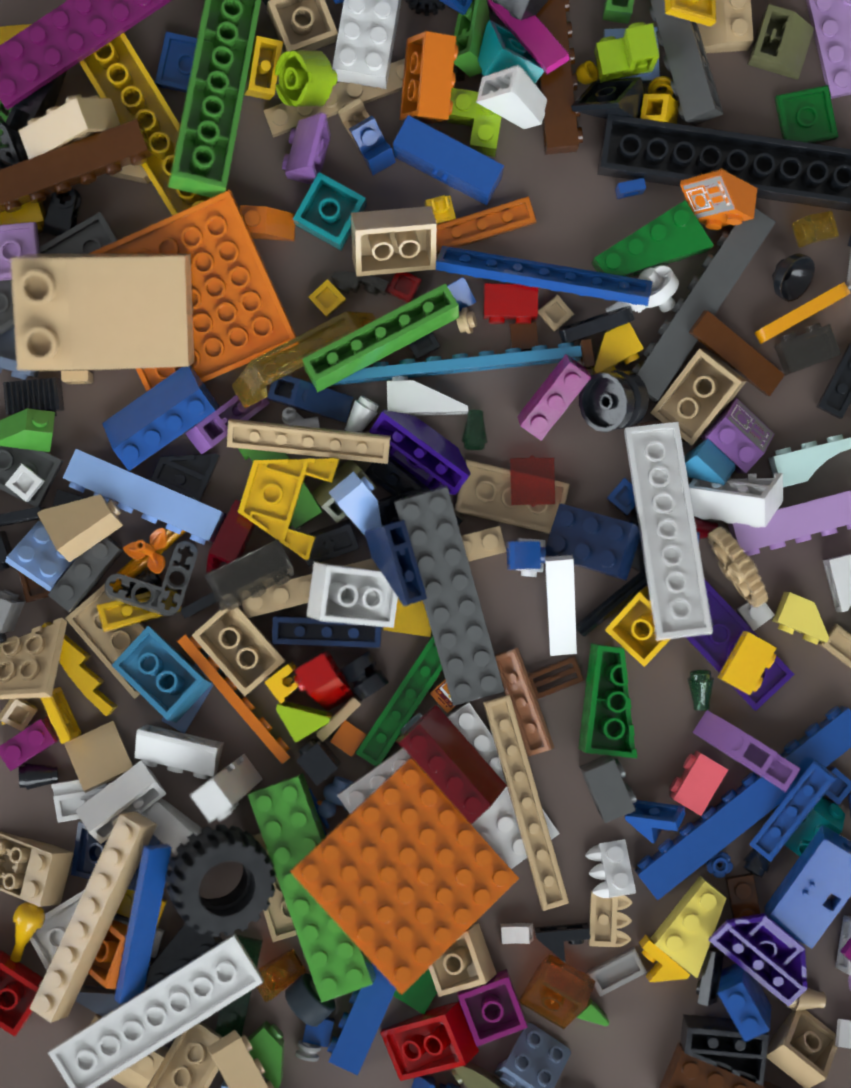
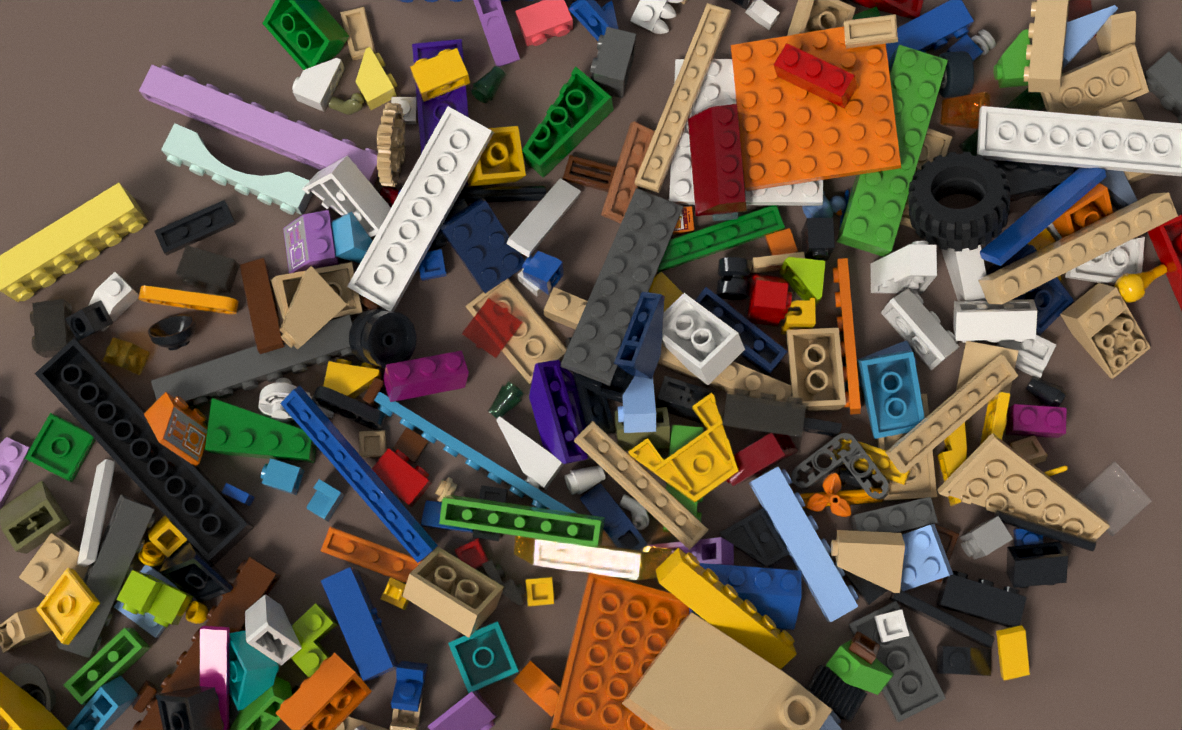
camera: 145 degrees left, 10 degrees down
none -> white tile [77,459,115,567]
none -> dark azure brick [261,458,305,495]
none -> tan slope [280,266,347,349]
none -> dark azure panel [307,479,345,522]
none -> olive arm [329,93,365,115]
none -> yellow brick [656,548,797,670]
none -> red brick [774,43,857,108]
none -> tan tile [844,14,898,48]
none -> reddish brown tile [848,631,880,664]
none -> tan plate [885,355,1018,473]

